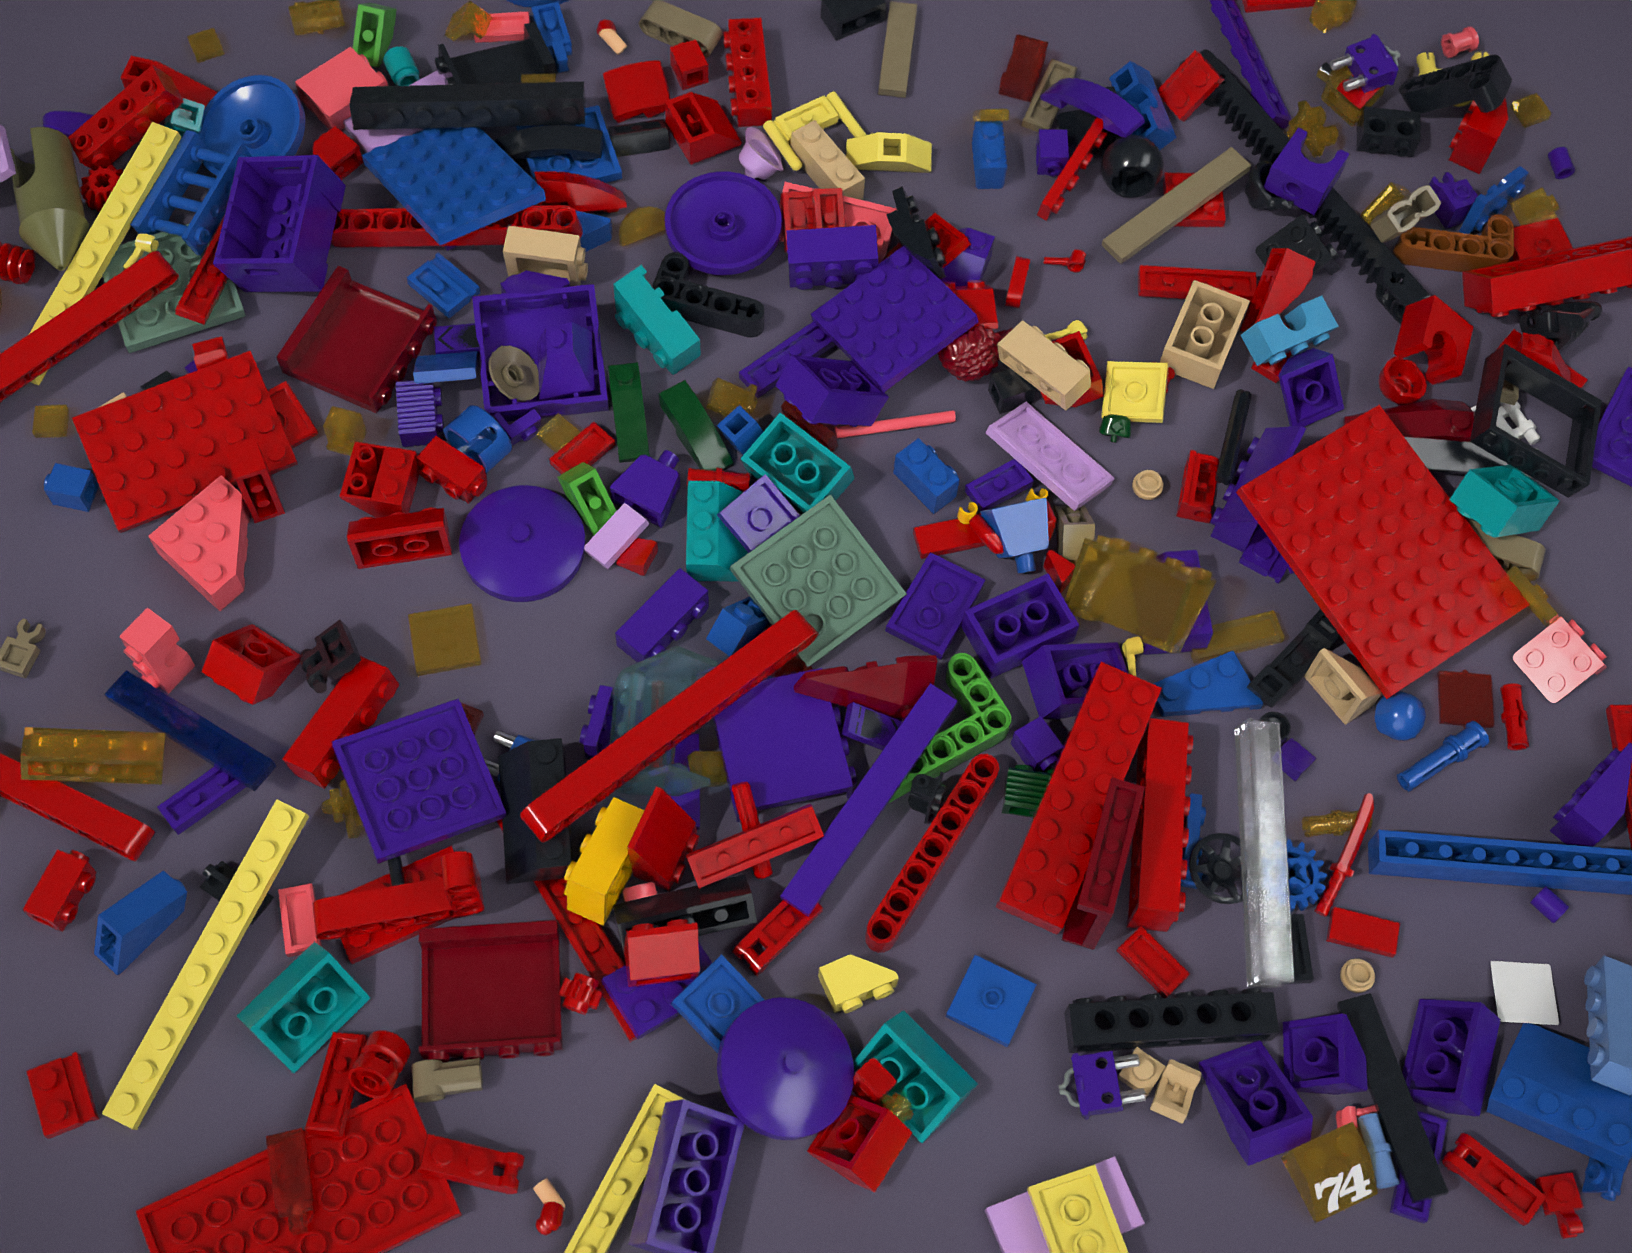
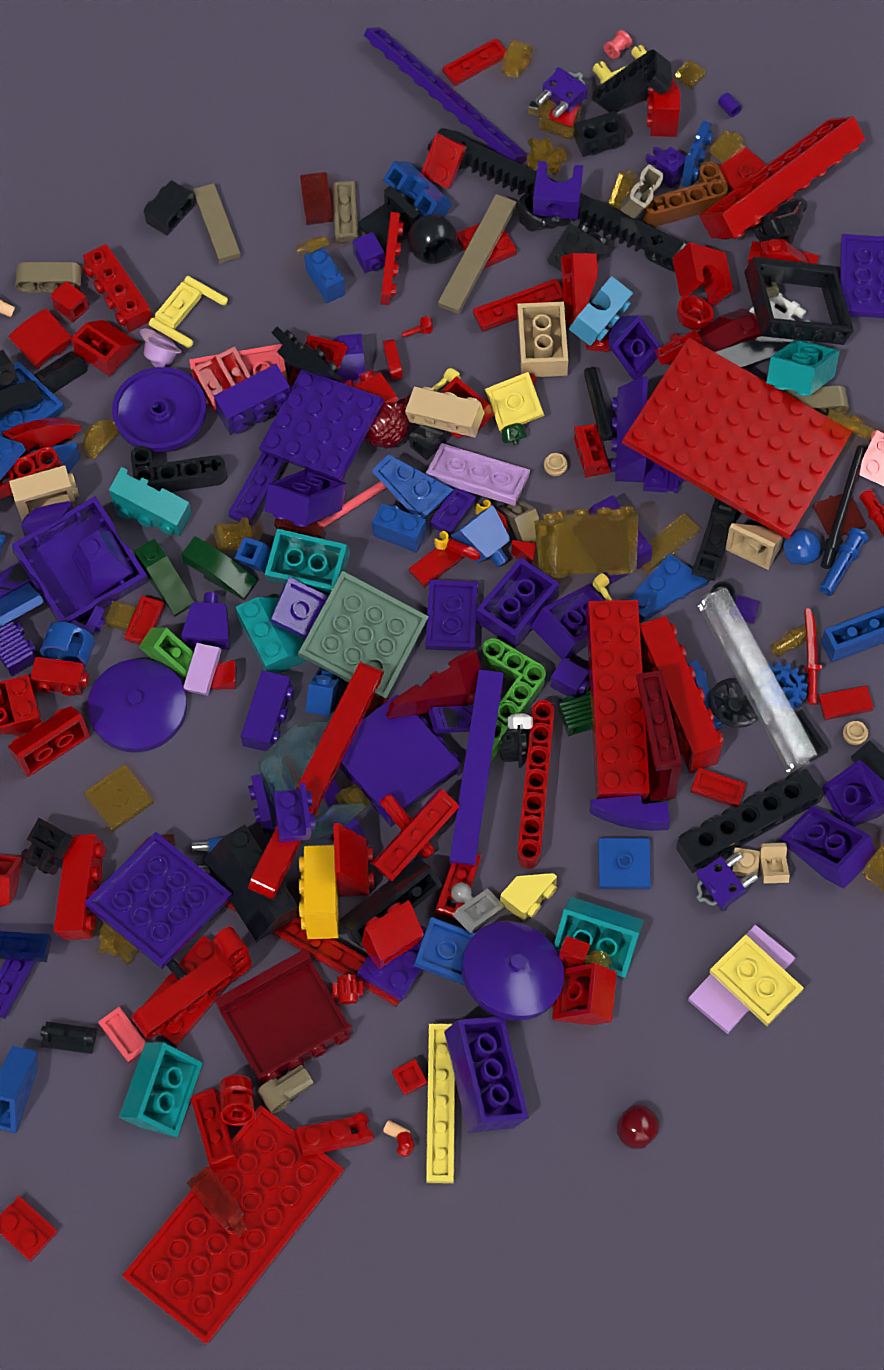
camera: 20 degrees left, 0 degrees up
light yellow plate [102,799,309,1130] -> none
dark tan dish [489,346,539,402] -> none
coral tile [622,881,657,902] -> none
red pin [687,467,750,491] -> none
tan brick [791,120,865,200] -> none
light yellow slope [846,132,932,173] -> none
dark purple slope [1040,78,1145,138] -> none
none -> dark purple bracket [273,783,316,842]
none -> blue wing [372,454,455,519]
none -> red plate [392,1059,427,1096]
none -> light grey plate [451,882,505,934]
none -> white tile [508,713,533,729]
none -> dark purple slope [589,795,670,831]
none -> red plate [654,329,703,366]
none -> black bar [820,445,866,569]

